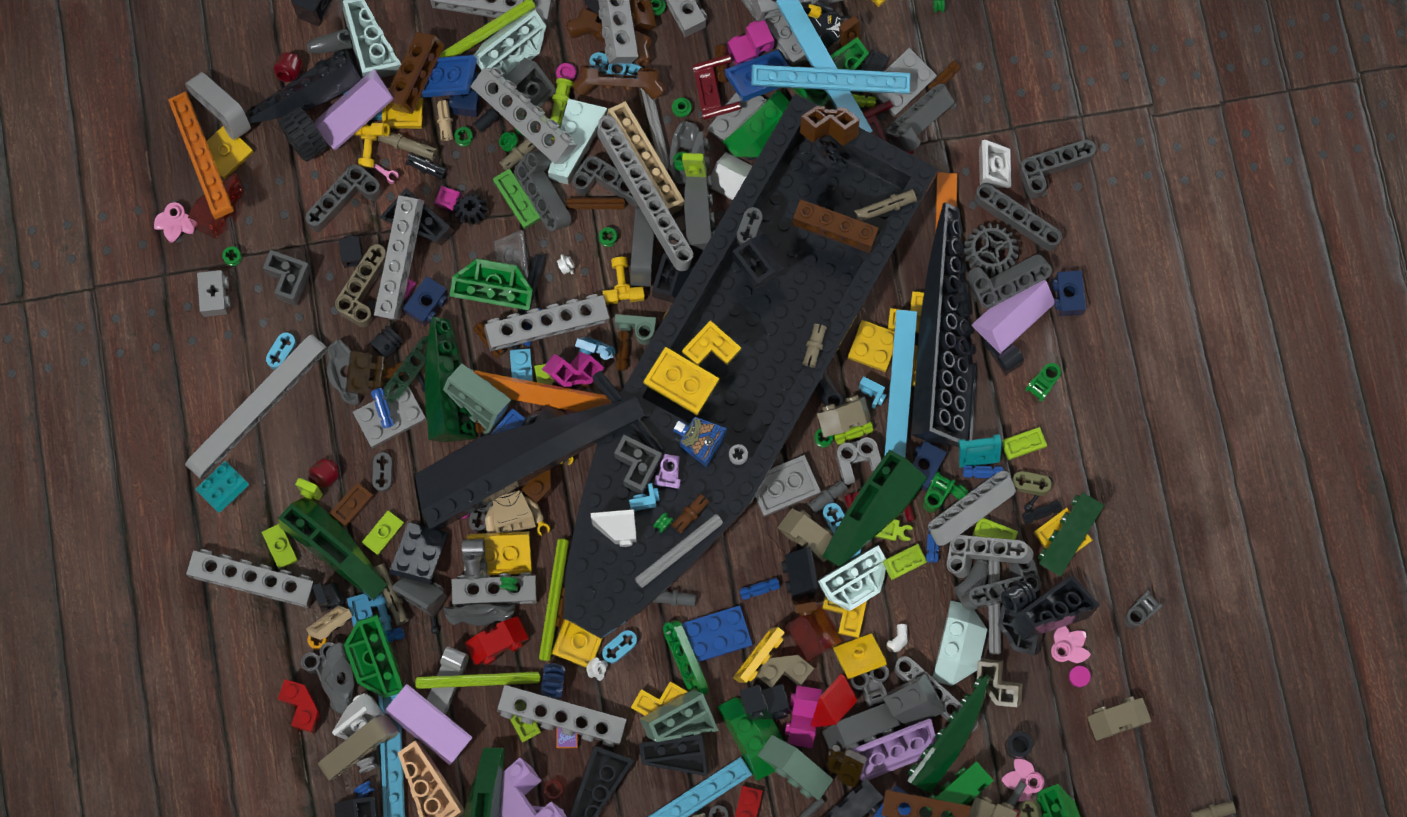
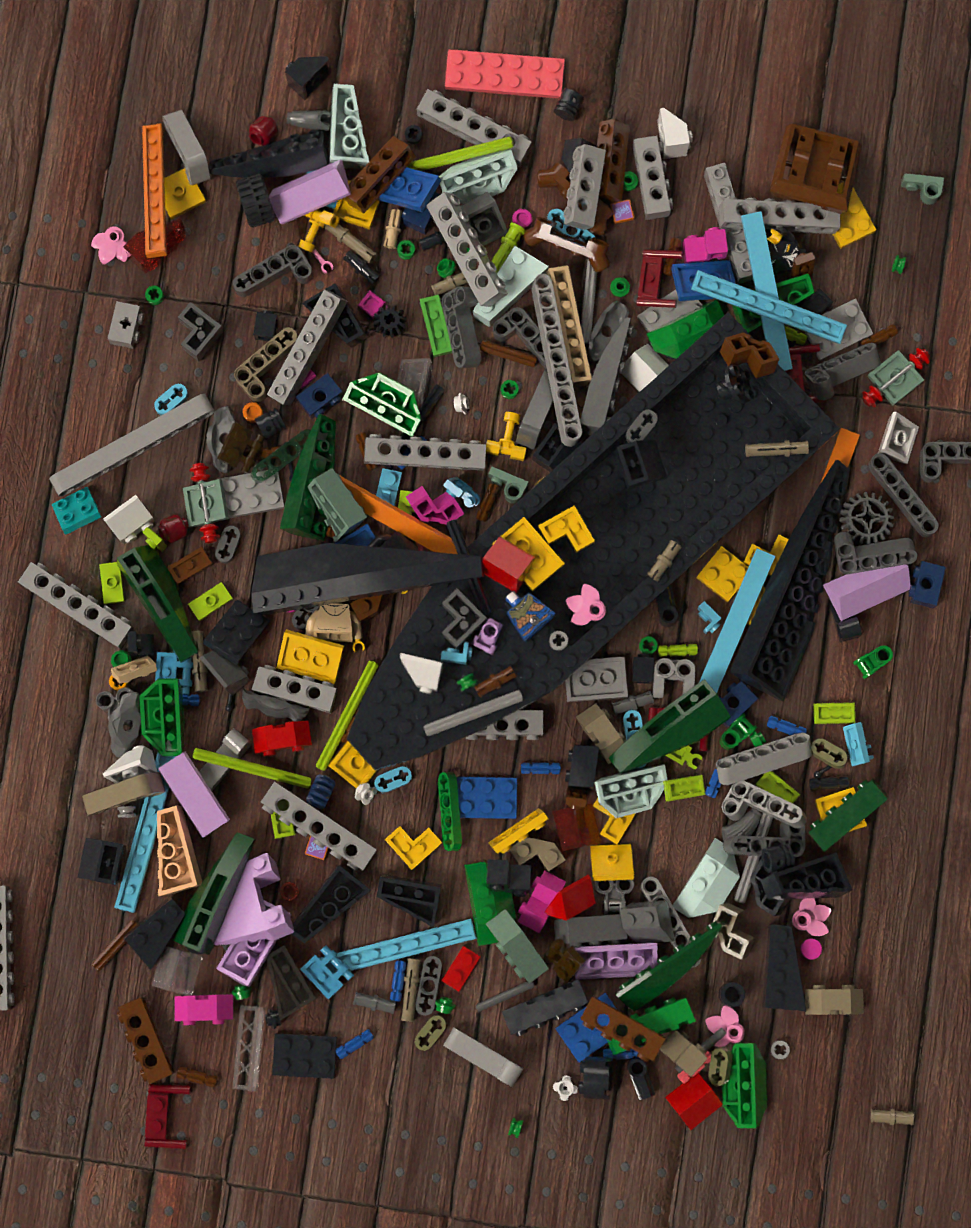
camera: 20 degrees right, 5 degrees up
red brick [278,679,321,734] -> none
blue bush [353,781,375,798] -> none
blue axle [371,388,394,428] -> none
flat silver piece [462,538,487,580] -> none
green bush [499,577,519,591] -> none
sand green wedge [640,690,719,742] -> none
dark grey pin [653,590,695,607] -> none
green bush [673,152,687,171] -> none
lime plate [682,153,707,177] -> none
reddish brown brick [792,199,878,253] -> none
dark tan brick [817,395,871,437] -> none
white arm [886,624,908,652] -> none
teal plate [958,434,1001,468] -> none
dark grey piece [1123,590,1163,629] -> none
none -> white slope [103,495,155,545]
none -> green plate [111,650,131,667]
none -> sand green plate [183,463,229,543]
none -> orange tile [243,402,263,423]
none -> black bush [404,125,422,144]
none -> light grey brick [466,710,543,740]
none -> red slope [482,536,535,593]
none -> bright pink plate [566,584,606,625]
none -> tile [610,200,634,224]
none -> black brick [632,654,654,684]
none -> black wedge [762,925,806,1011]
none -> light grey bush [771,1041,790,1059]
none -> medium azure plate [843,722,874,766]
none -> sand green plate [862,348,930,407]

